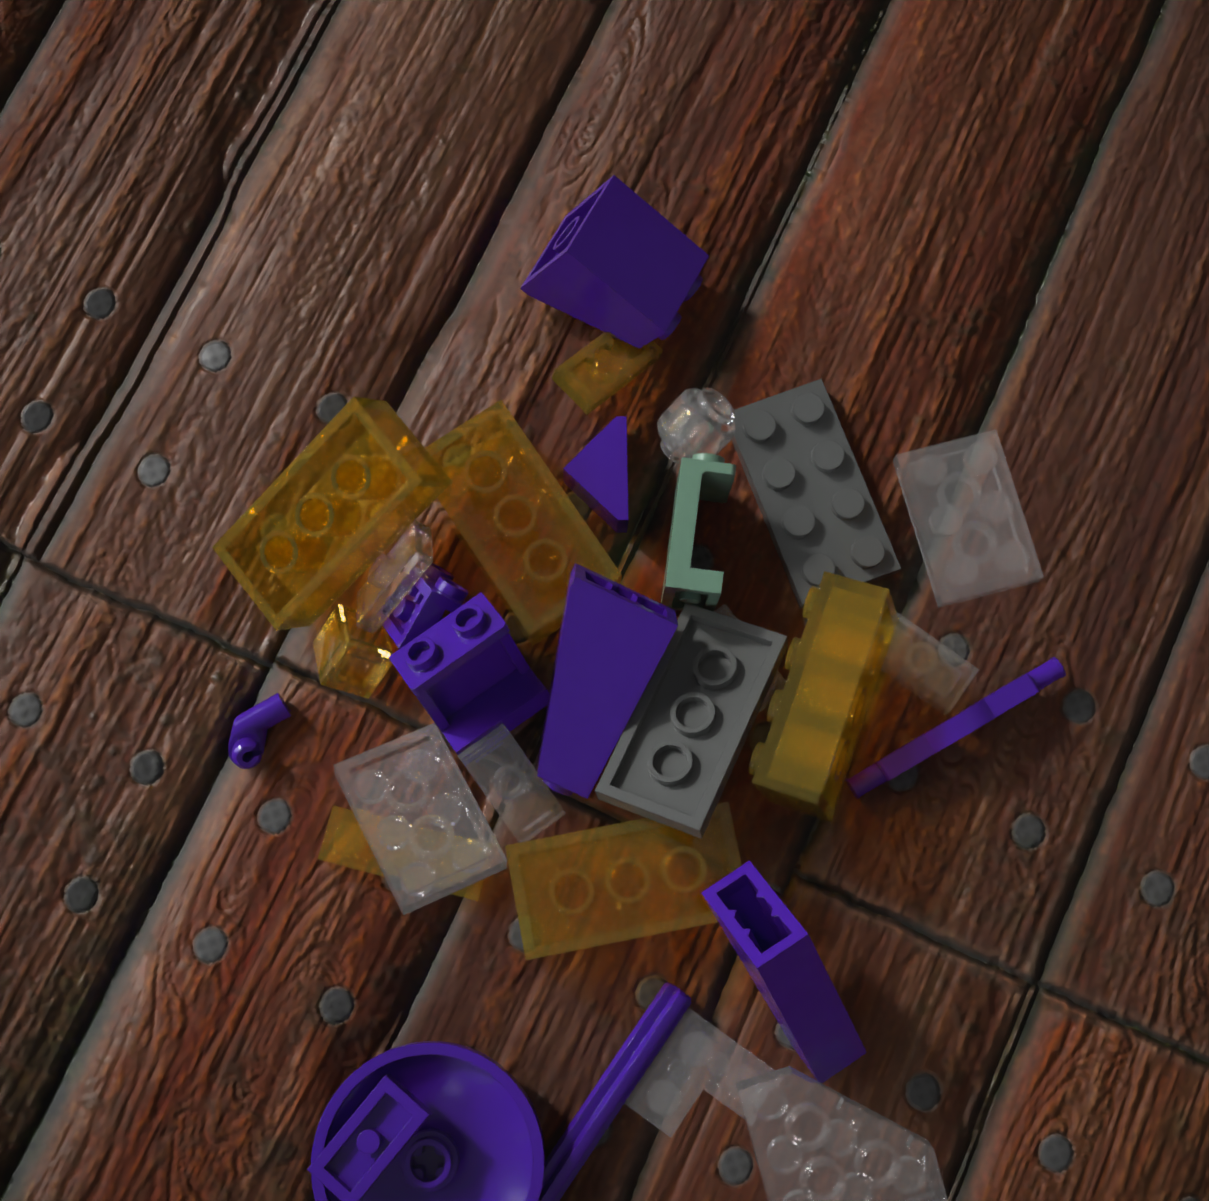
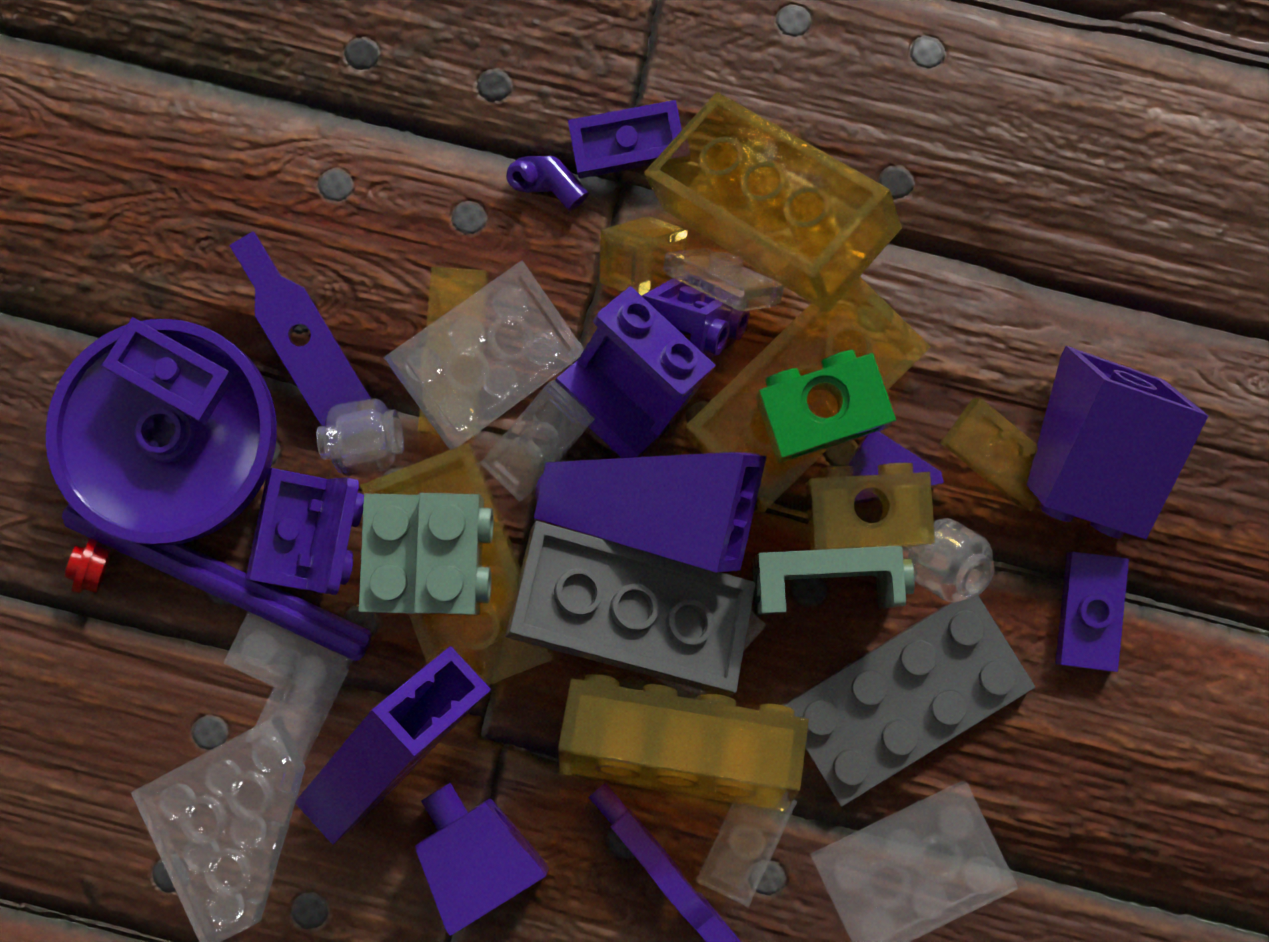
camera: 90 degrees right, 5 degrees up
none -> dark purple piece [229,231,375,439]
none -> dark purple bracket [246,468,364,595]
none -> clear head [316,398,404,476]
none -> sand green plate [359,493,494,615]
none -> dark purple torso [415,783,549,936]
none -> dark purple plate [568,100,686,179]
none -> green brick [756,350,896,464]
none -> clear yellow brick [806,463,935,550]
none -> dark purple plate [1055,552,1129,672]

